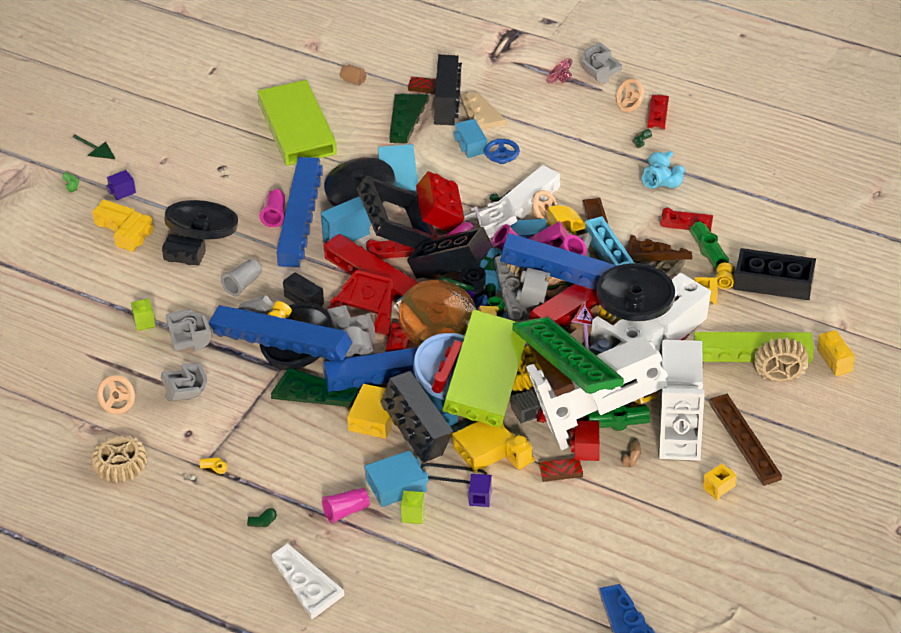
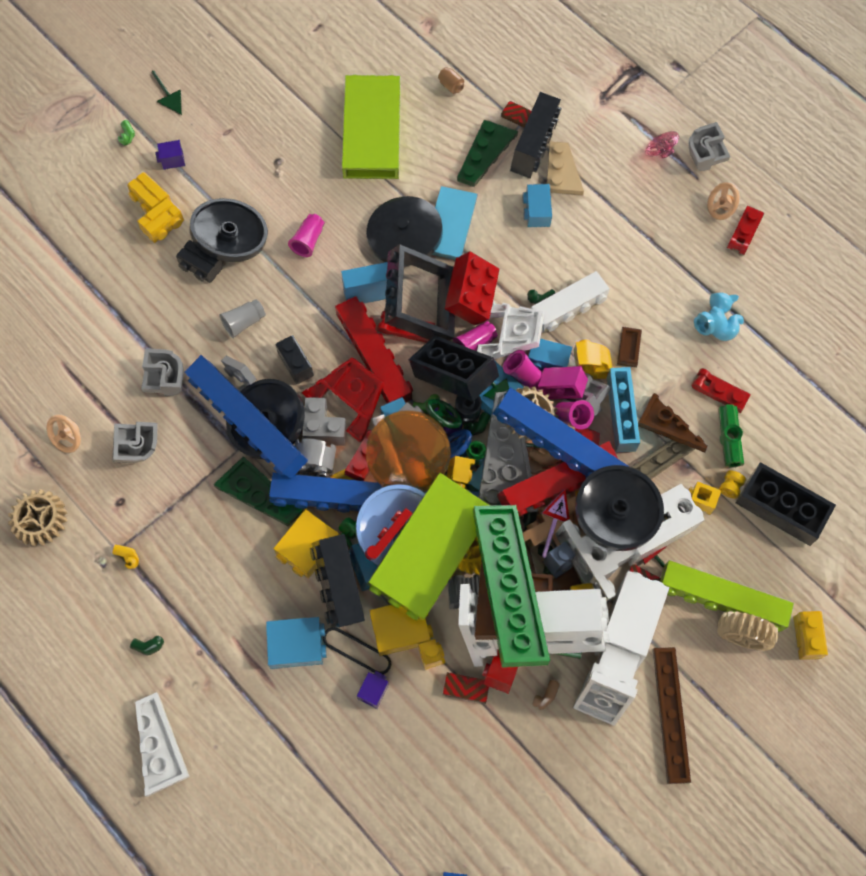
camera: 15 degrees right, 25 degrees up
lime brick [131,298,156,331] -> none
yellow wheel [268,301,292,318] -> none
blue brick [276,157,323,267] -> none
dark pink plant [322,488,370,524] -> none
lime brick [401,491,425,524] -> none
blue piece [484,139,520,164] -> none
light grey brick [516,268,550,309] -> none
light nougat piece [532,190,558,225] -> none
dark green arm [633,129,652,148] -> none
yellow brick [703,463,736,500] -> none

